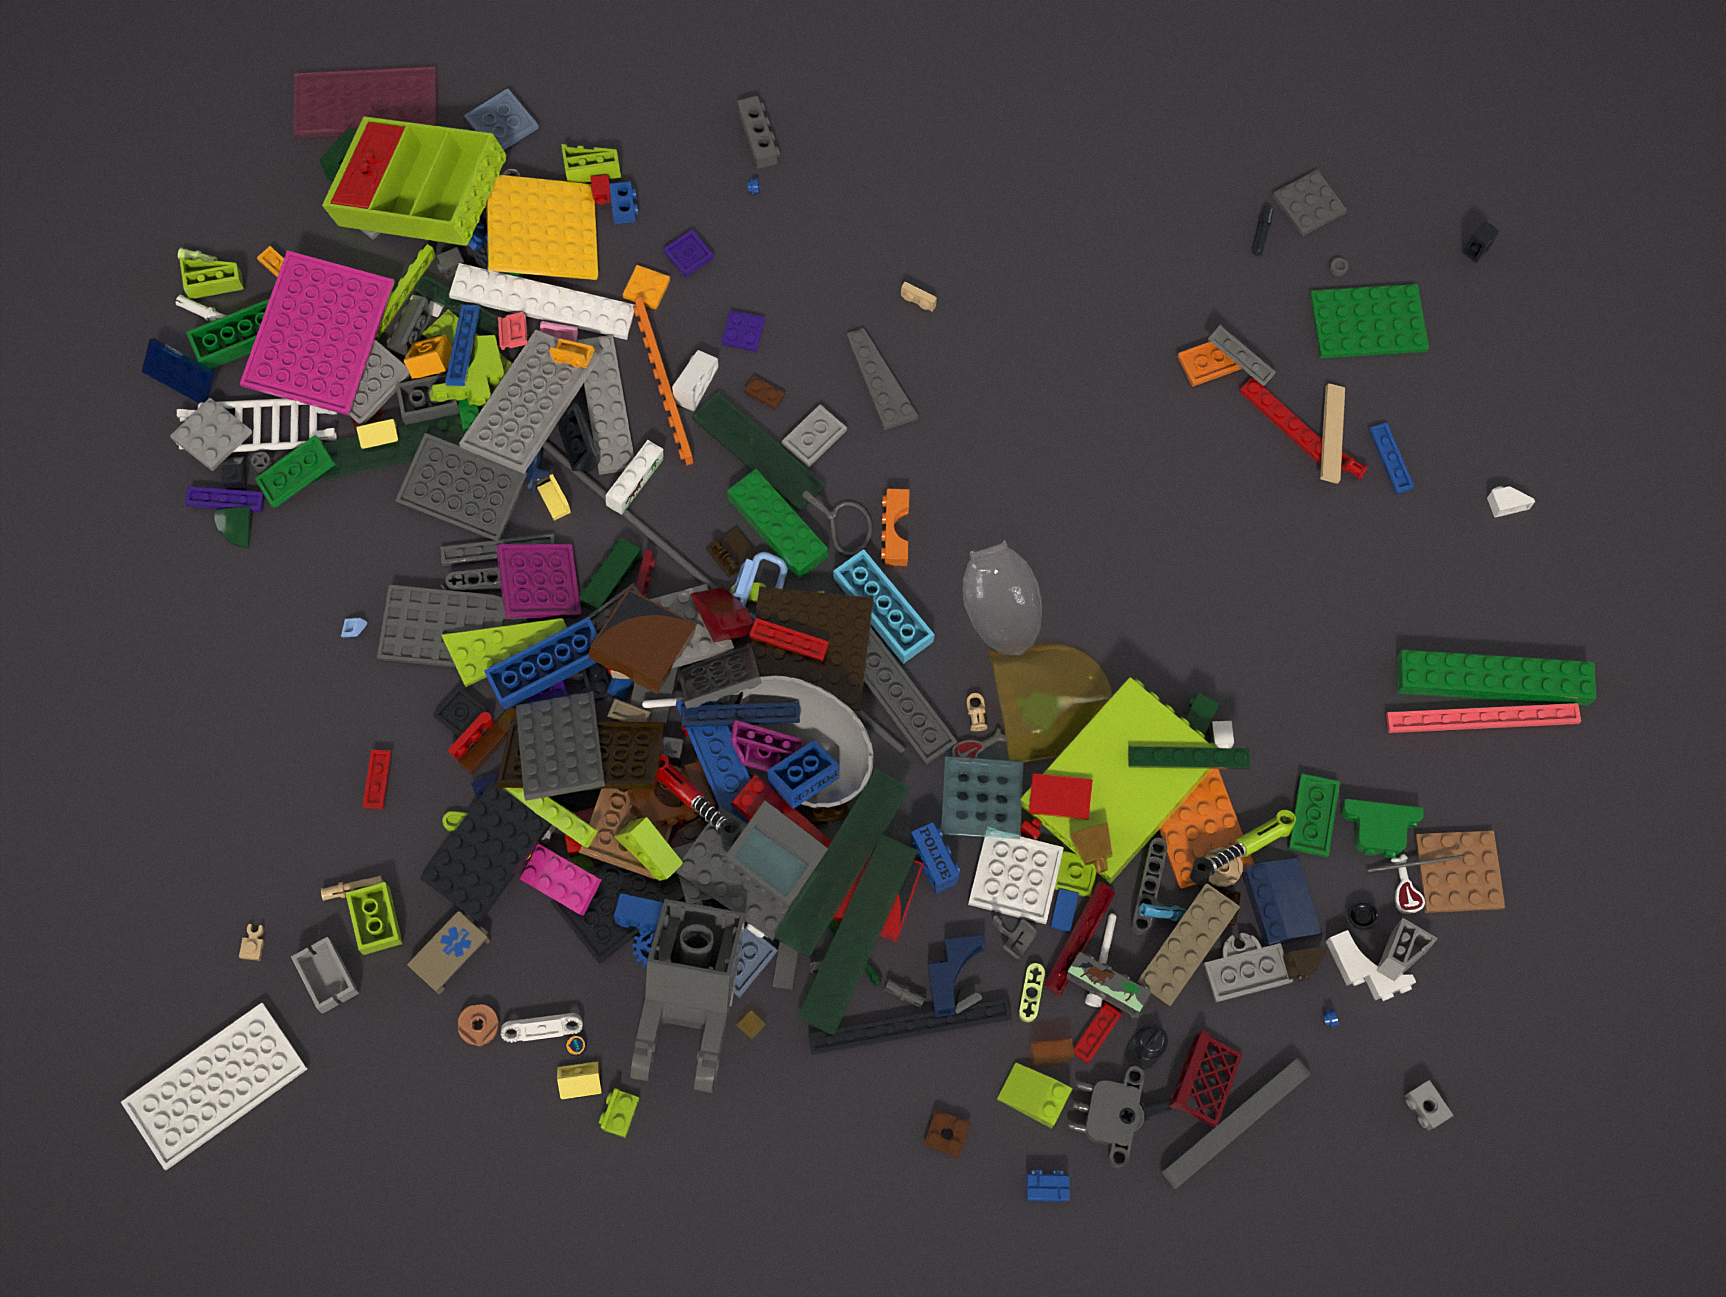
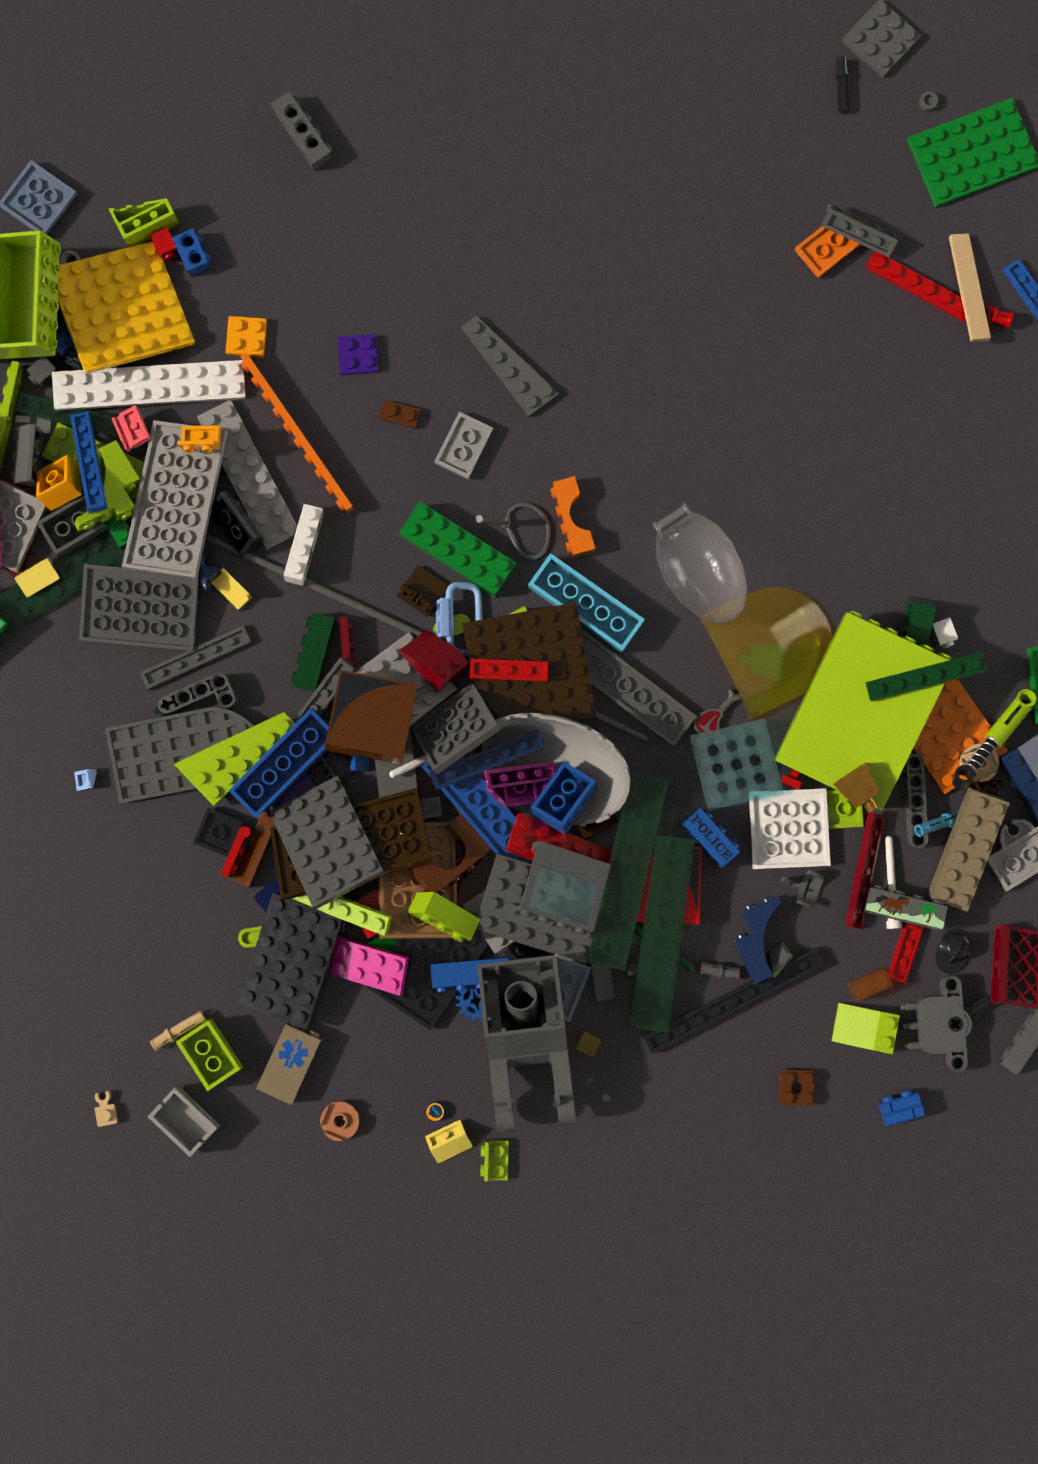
camera: 10 degrees left, 15 degrees up
white plate [121,1003,307,1170] -> none
red plate [363,749,392,810] -> none
magenta plate [496,544,582,618] -> none
white plate [501,1013,583,1043] -> none
bright pink plate [540,321,578,342] -> none
dark tan tile [608,699,652,722] -> none
piece [657,754,741,847] -> none
dark purple plate [663,230,714,277] -> none
white wedge [672,350,719,412] -> none
clear green plate [692,392,825,513] -> none
blue plate [747,177,760,195] -> none
tan plate [901,282,937,312] -> none
tan connector [966,693,988,732] -> none
yellowish green beam [1019,963,1045,1022] -> none
red tile [1029,773,1093,820] -> none
blue tile [1050,889,1079,933] -> none

